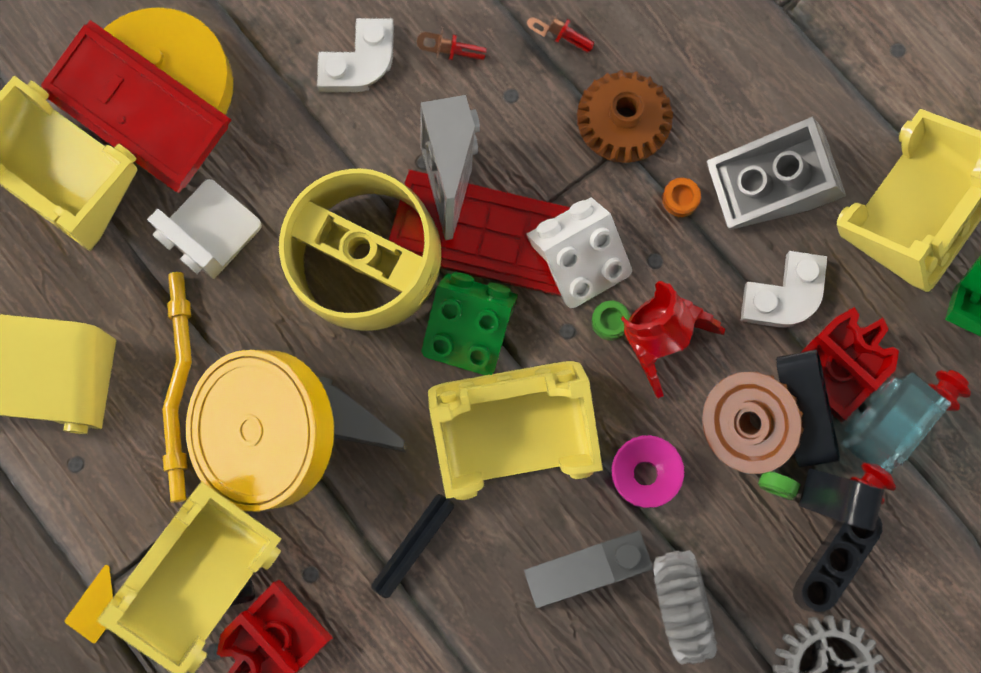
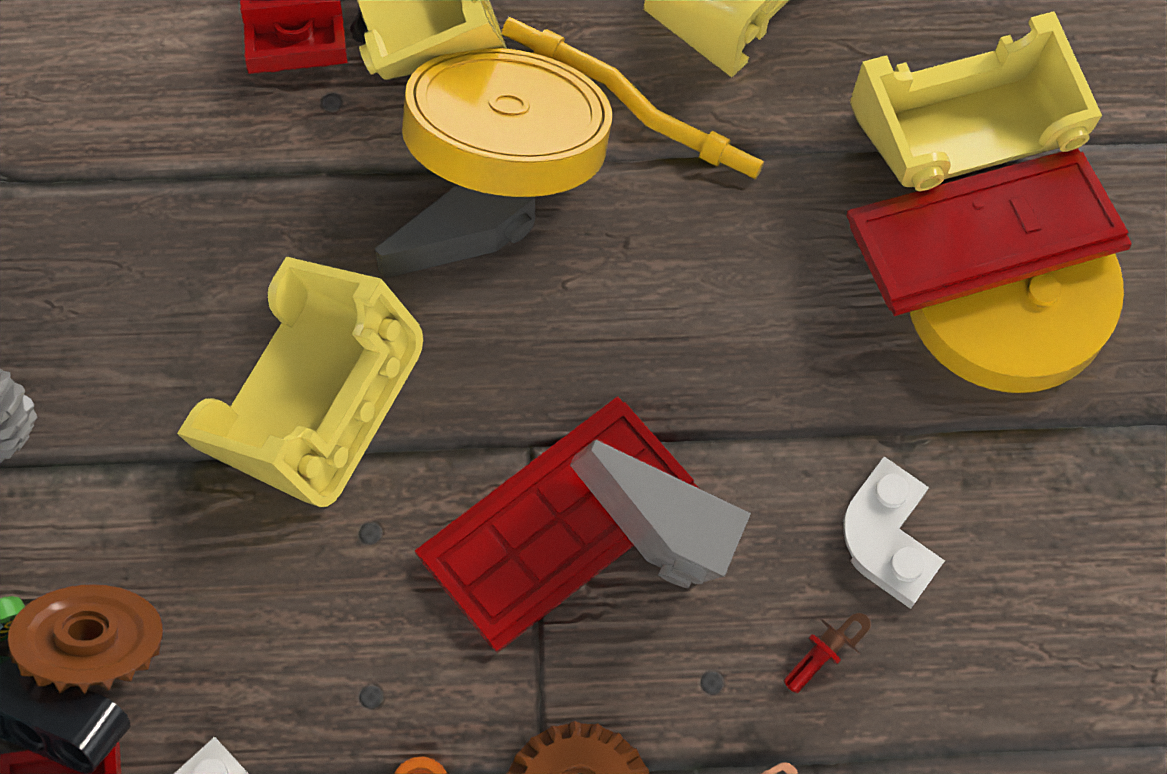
camera: 120 degrees right, 10 degrees down
white bracket [147,179,262,280] -> none
light yellow cylinder [279,169,441,331] -> none
black axle [371,494,454,598] -> none
green bracket [421,272,519,375] -> none
dark grey slope [524,530,653,608] -> none
white bracket [526,197,632,308] -> none
bright green tile [591,301,630,340] -> none
dark pink piece [612,436,684,508] -> none
red helmet [621,281,725,399] -> none

